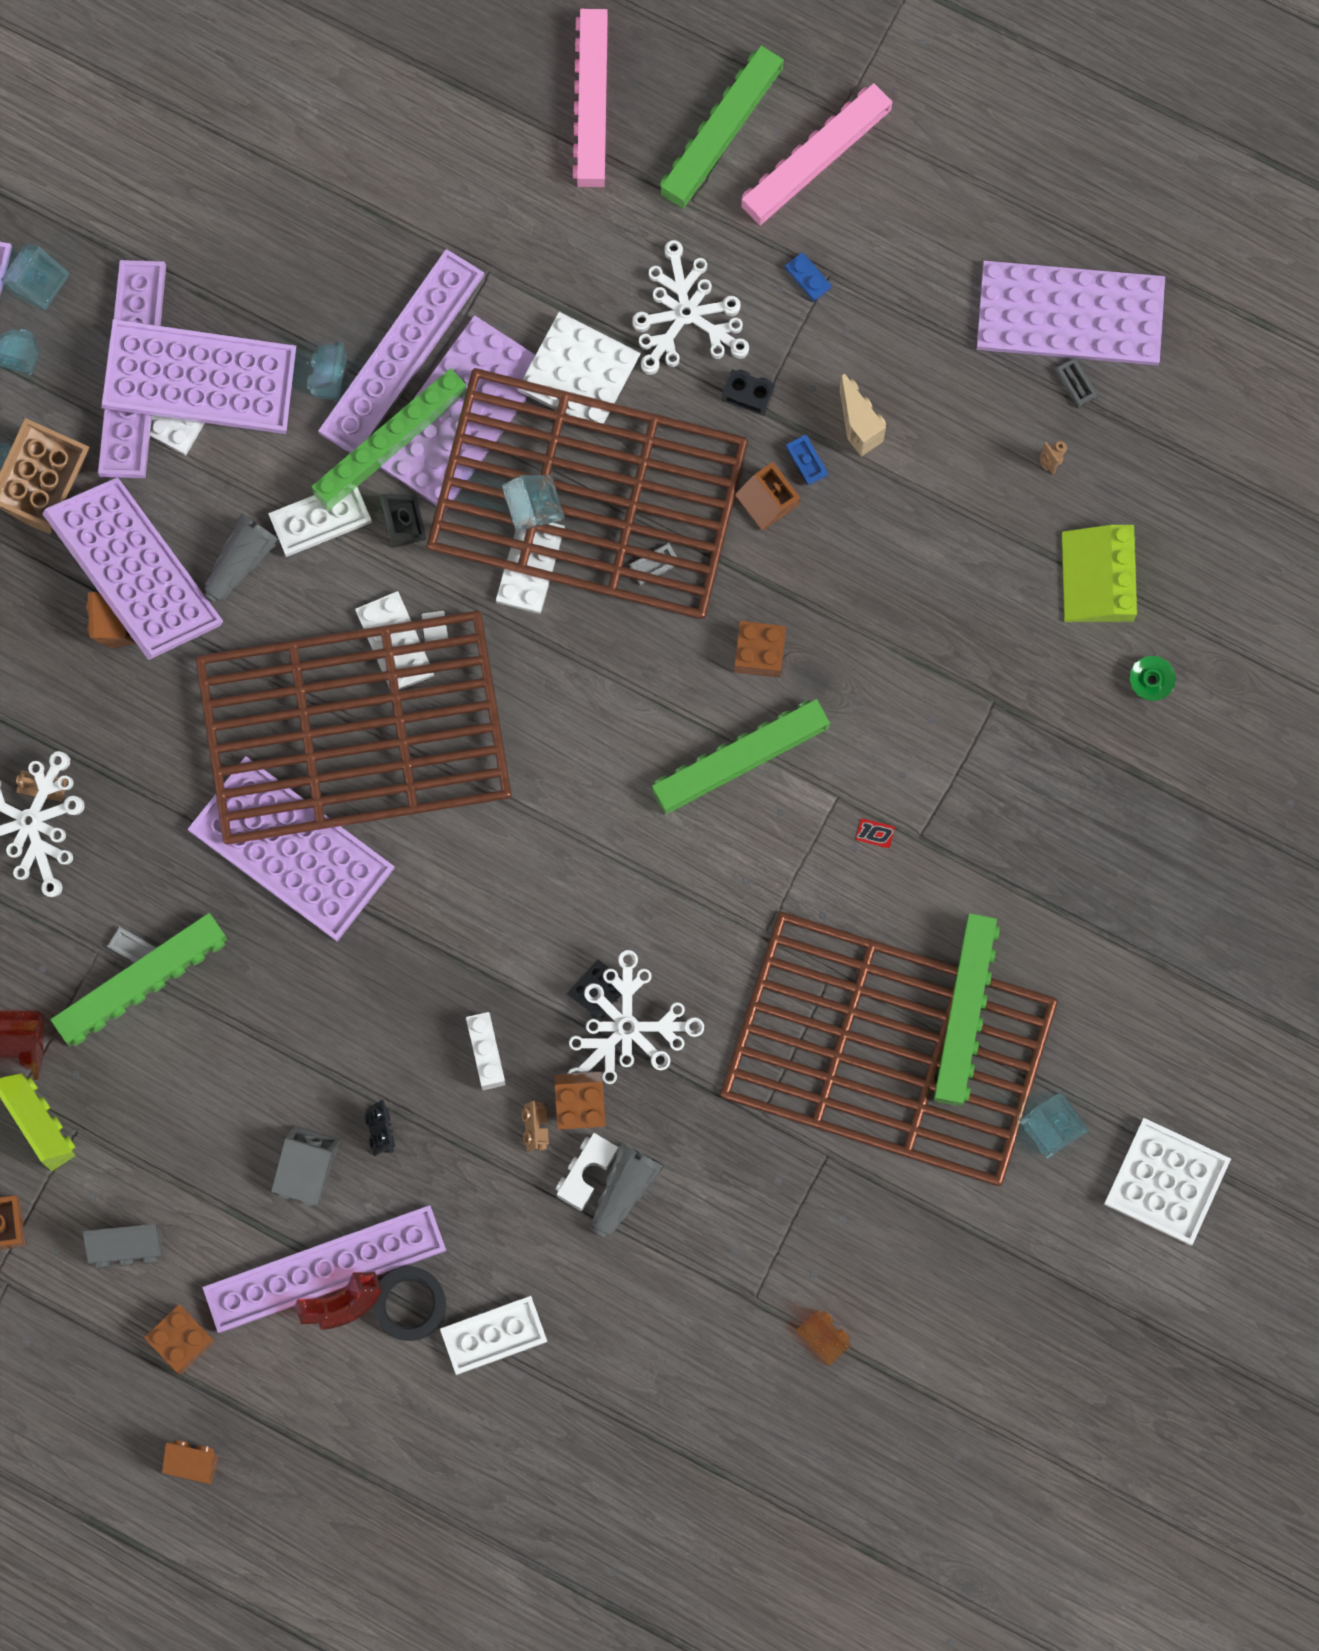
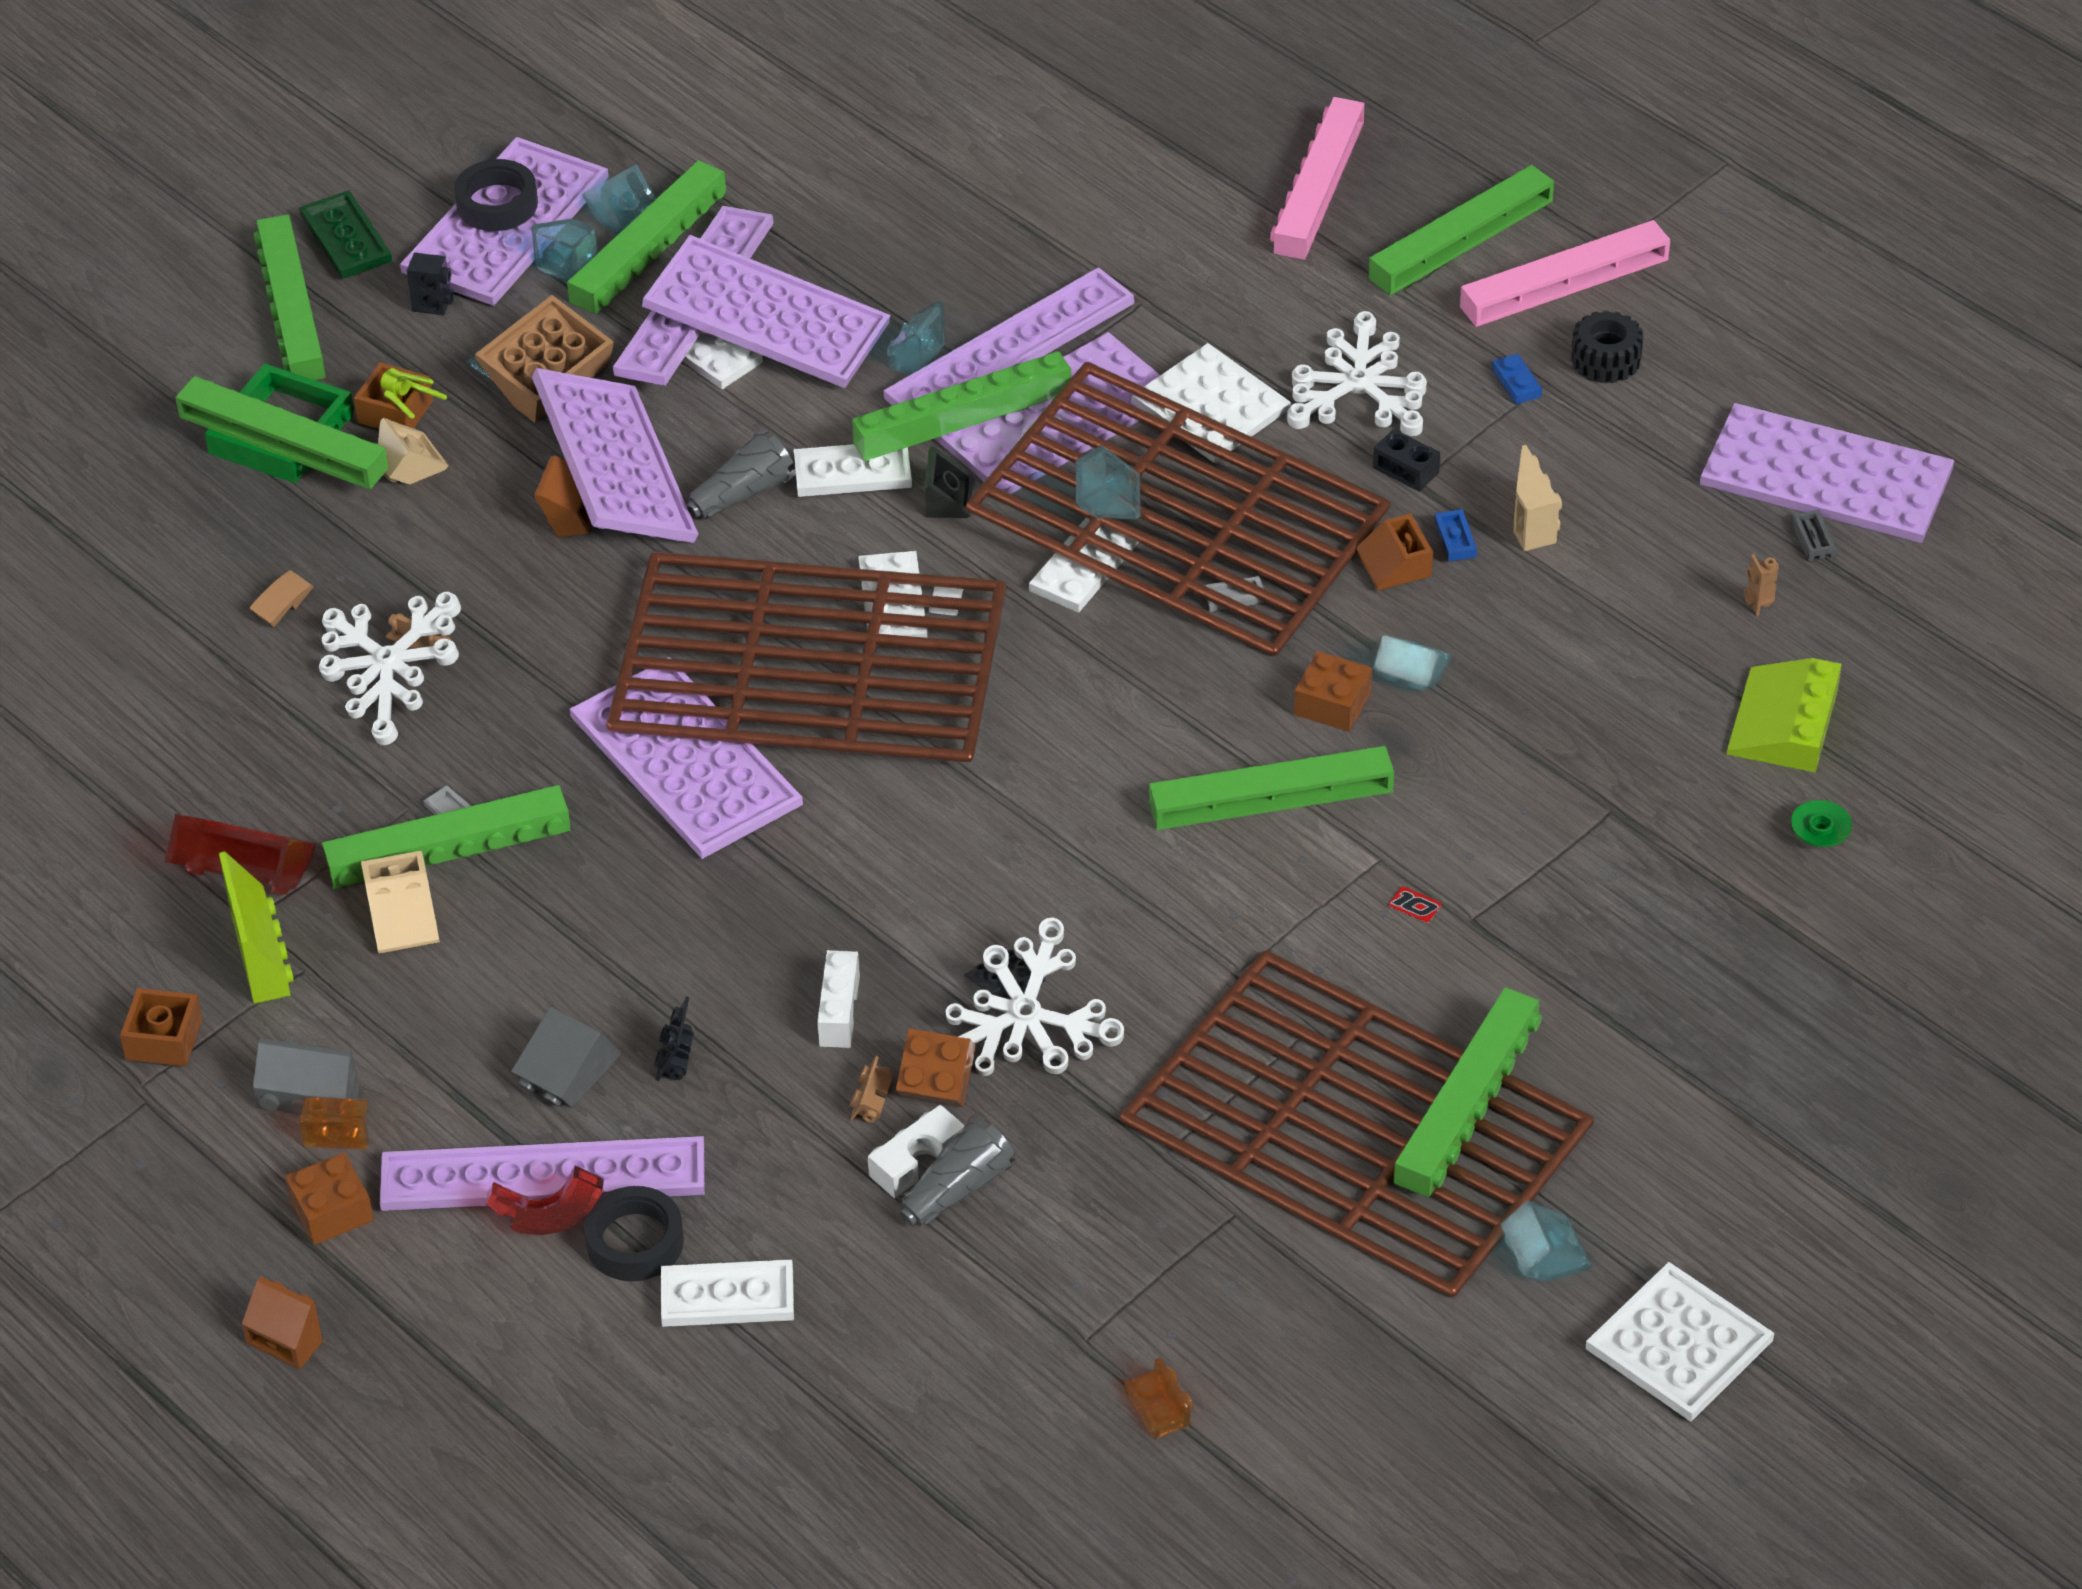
camera: 20 degrees right, 30 degrees down
none -> clear orange bracket [300,1097,369,1149]
none -> tan slope [361,850,440,954]
none -> bright green brick [567,160,726,314]
none -> clear light blue slope [1373,635,1452,691]
none -> black tyre [1571,311,1643,383]

